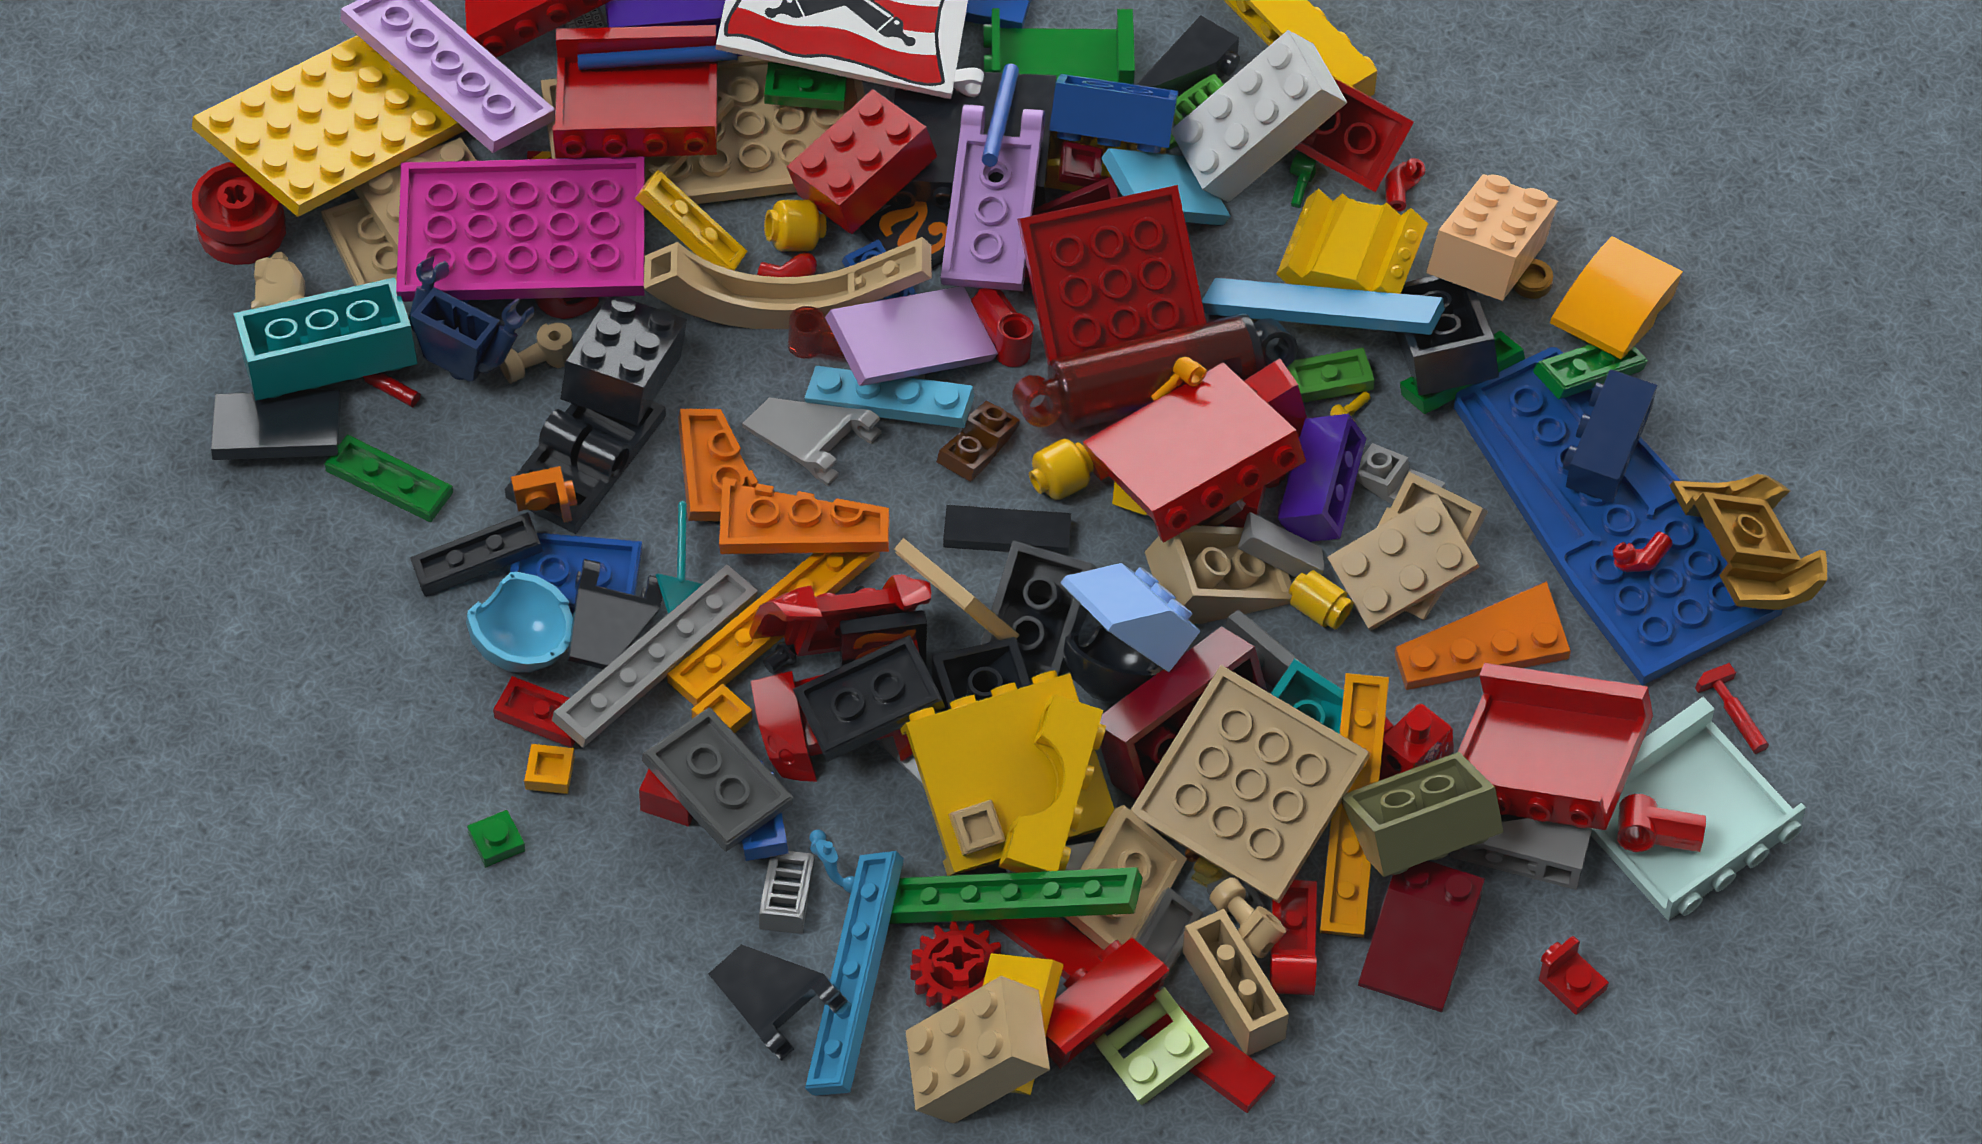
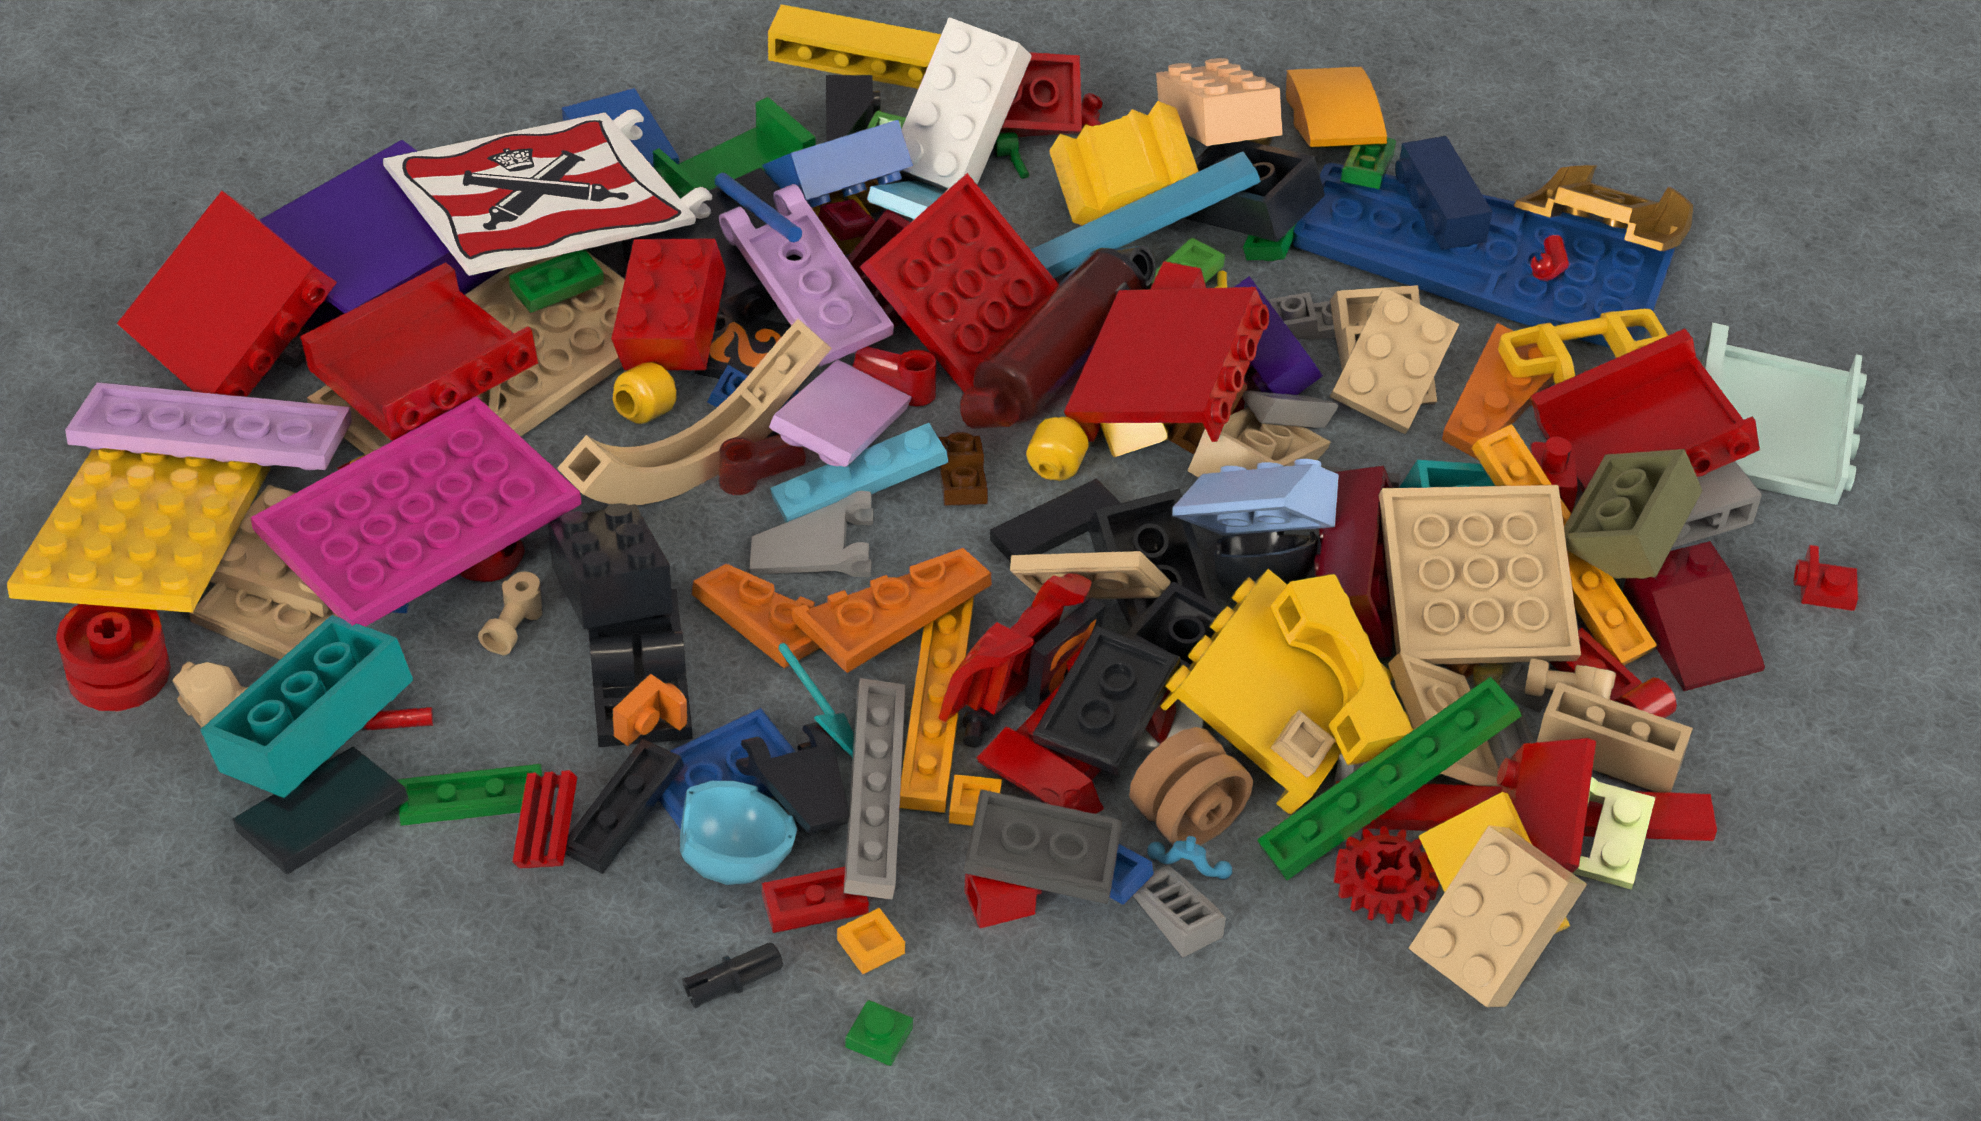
camera: 40 degrees left, 10 degrees down
dark blue torso [409,257,534,382] -> none
blue bar [577,45,738,70] -> none
yellow tile [635,170,747,271] -> none
black flag [708,944,848,1061] -> none
red arm [757,253,817,277] -> none
dark azure tile [805,851,904,1096] -> none
light orange hand [1151,357,1207,401] -> none
yellow brick [1288,570,1354,630] -> none
red piece [1617,794,1706,852] -> none
red piece [1695,663,1769,754] -> none
none -> red tile [512,770,578,868]
none -> black axle [682,943,783,1009]
none -> medium nougat wheel [1129,727,1253,846]
none -> yellow bar [1498,309,1668,385]

